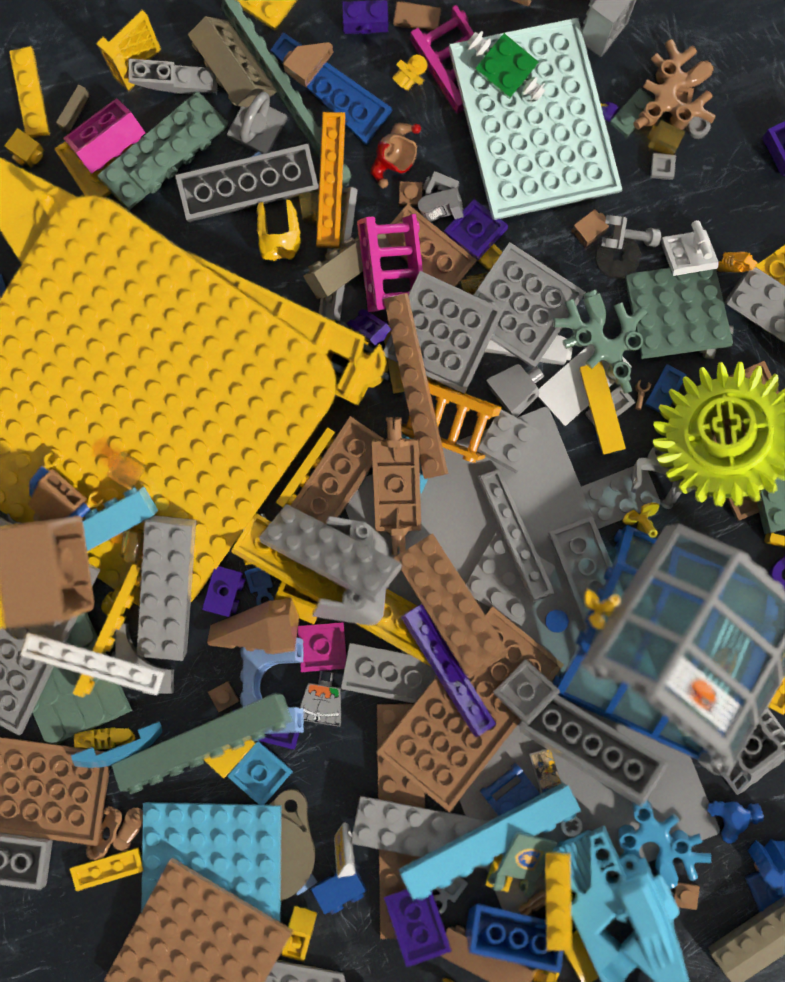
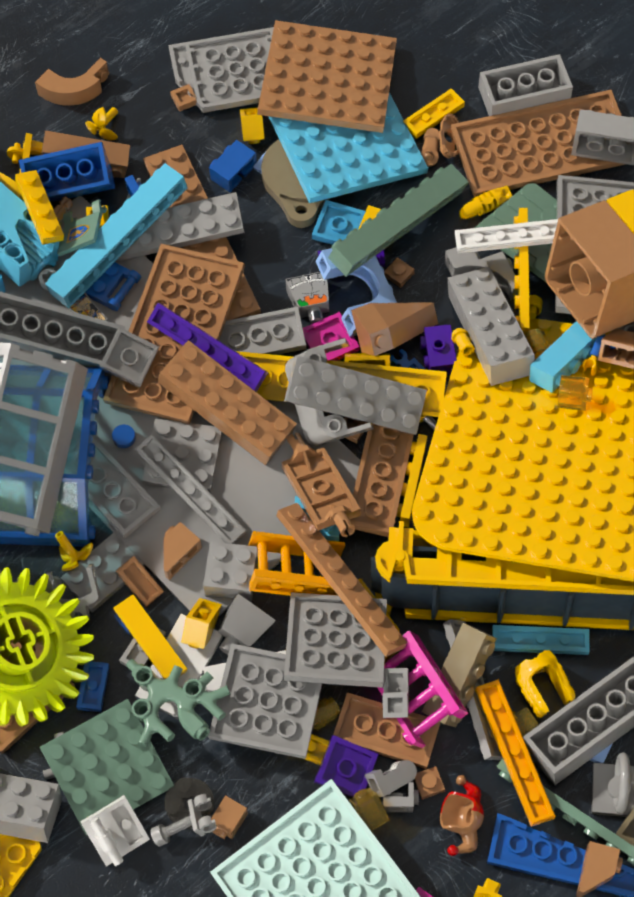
camera: 160 degrees right, 20 degrees down
dark azure slope [71,722,163,768] -> none
white slope [334,822,355,878] -> none
dark purple plate [346,308,391,345] -> none
dark purple plate [384,889,452,967] -> none
yellow plant [584,590,620,630] -> none
medium nougat hand [635,380,651,410] -> none
light orange hinge [716,252,758,273] -> none
none -> medium nougat tile [115,556,164,607]
none -> blue plate [125,175,142,197]
none -> medium nougat slope [164,522,202,580]
none -> yellow slope [181,598,222,649]
none -> clear yellow brick [349,788,390,831]
none -> light grey slope [383,668,409,718]
none -> yellow pin [451,328,475,356]
none -> medium azure plate [492,625,590,655]

